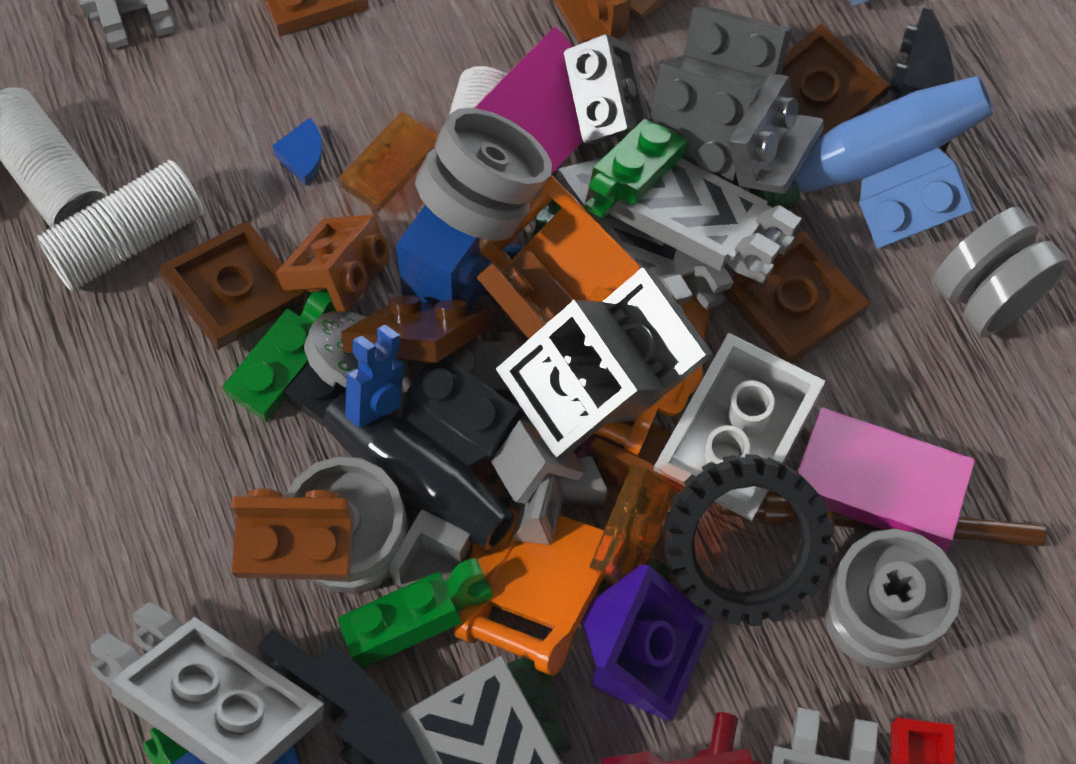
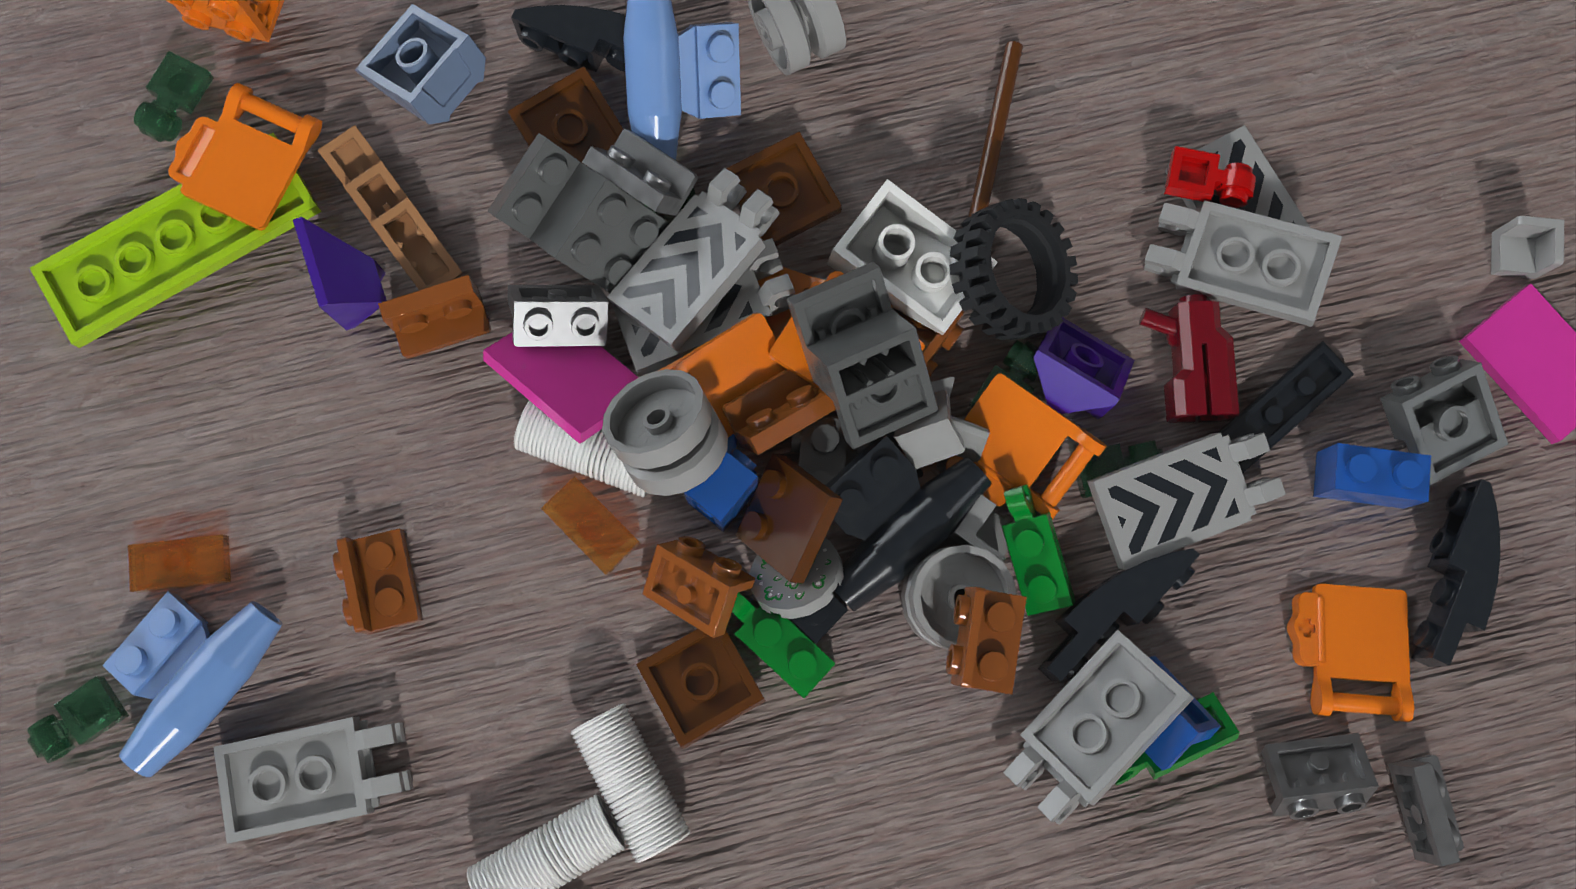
camera: 85 degrees left, 15 degrees up
blue tile [272,118,323,186] -> none
blue plate [345,325,403,428] -> none
green plate [584,119,688,218] -> none
clear orange plate [590,465,675,584] -> none
dark pink tile [797,407,975,551] -> none
light grey wheel [823,529,961,671] -> none

